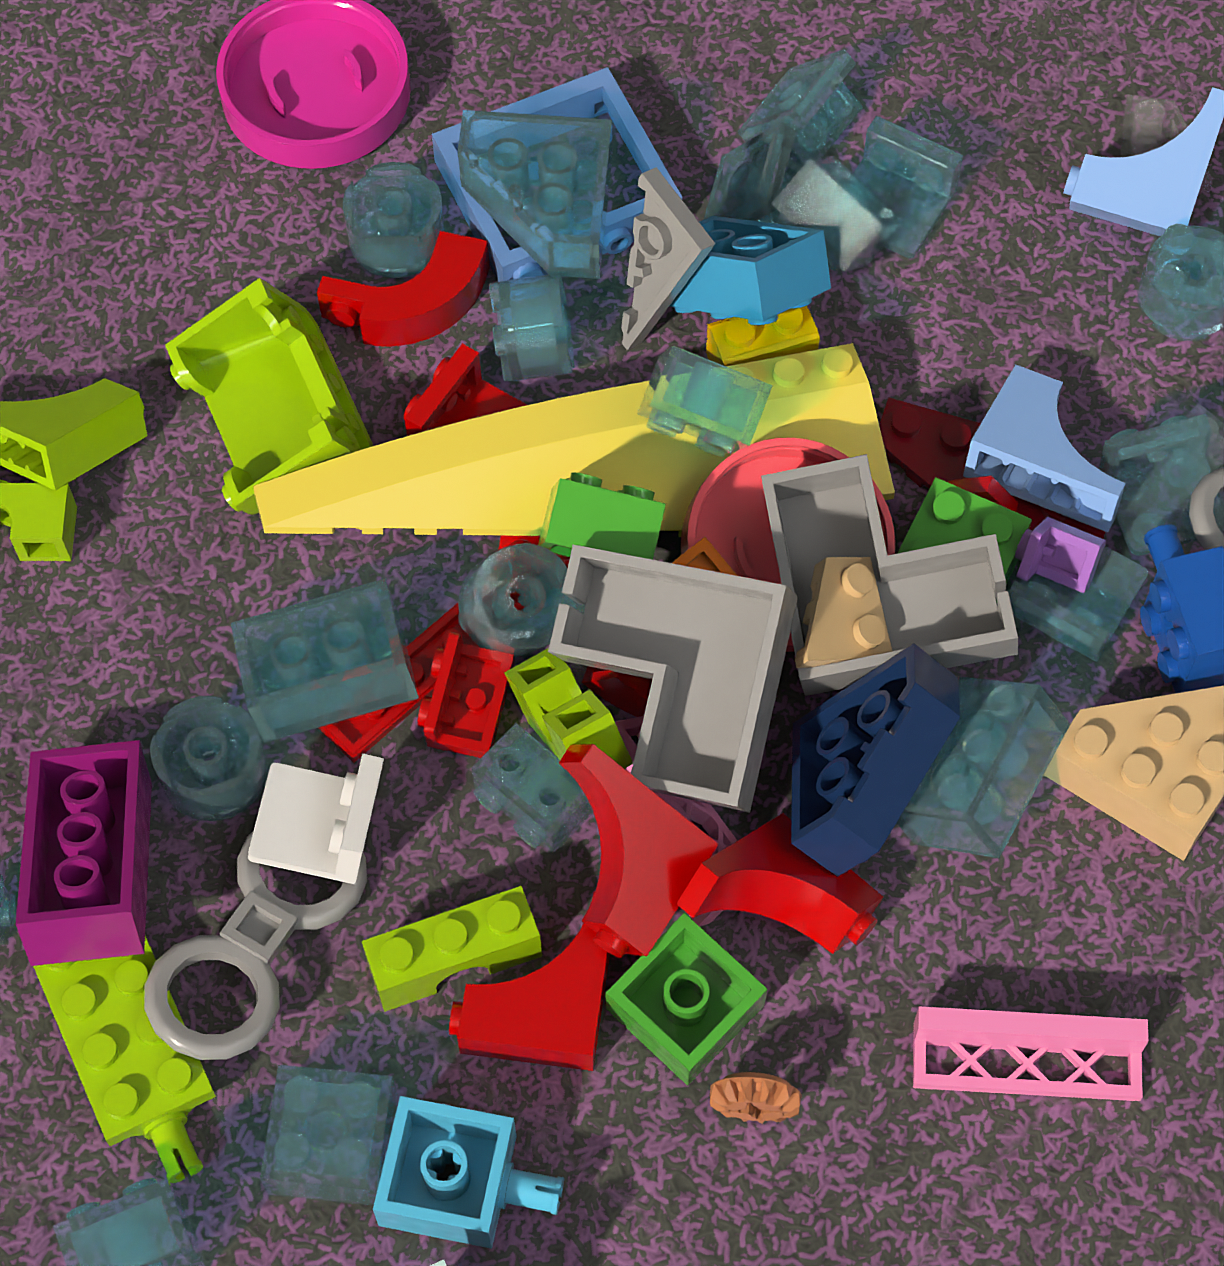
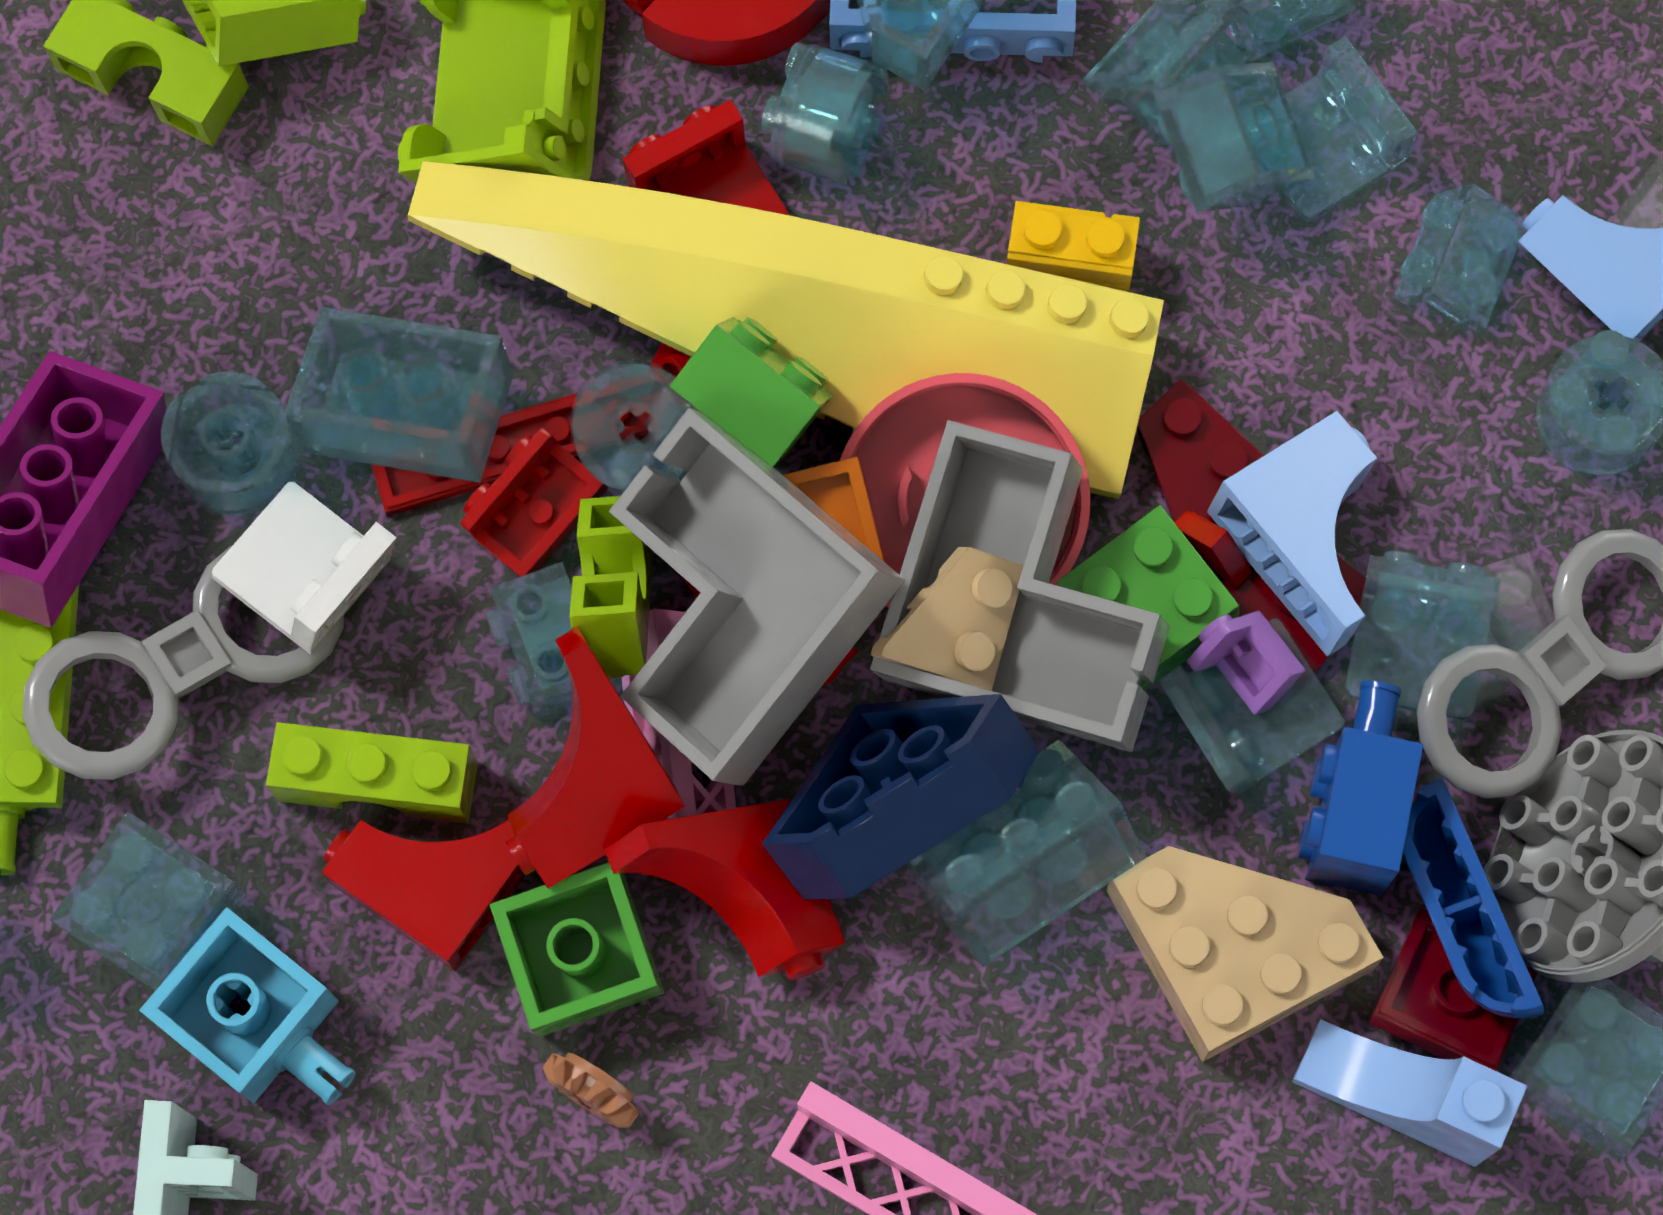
camera: 30 degrees right, 10 degrees up
light grey wing [621,167,716,350] -> none
clear light blue brick [637,346,773,457] -> none
dark azure brick [670,216,831,325] -> none
none -> clear light blue bracket [1395,184,1525,331]

